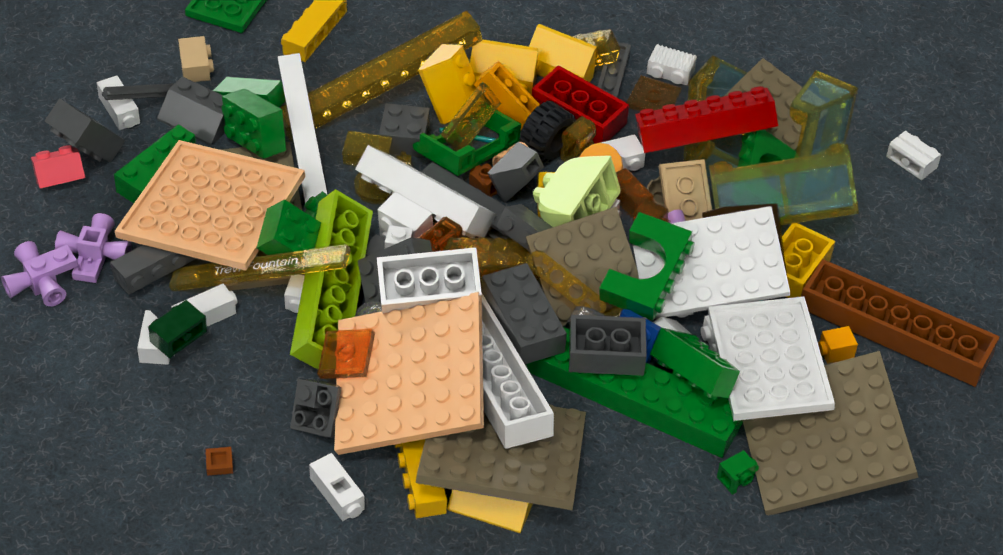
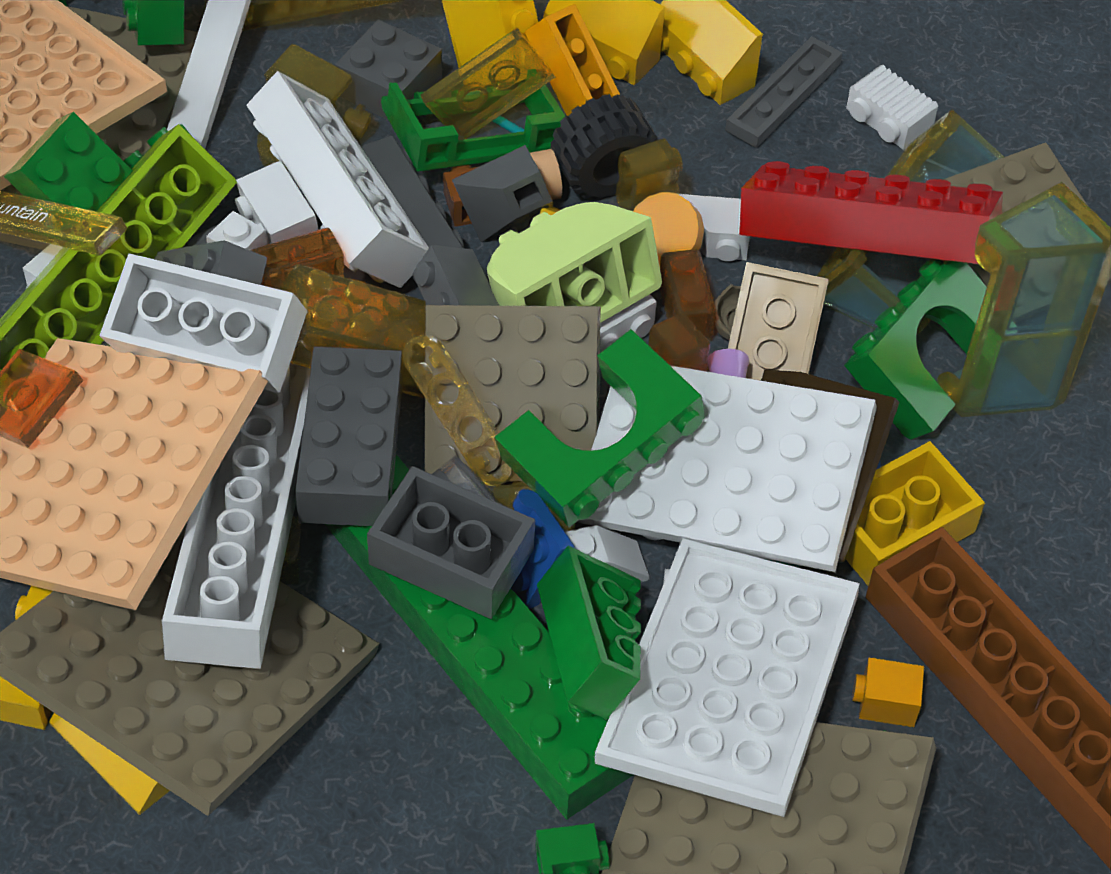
camera: 25 degrees right, 5 degrees up
red brick [532,65,629,144] -> none
clear yellow brick [572,29,620,66] -> none
clear orange tile [626,75,682,111] -> none
windscreen [709,143,859,225] -> none

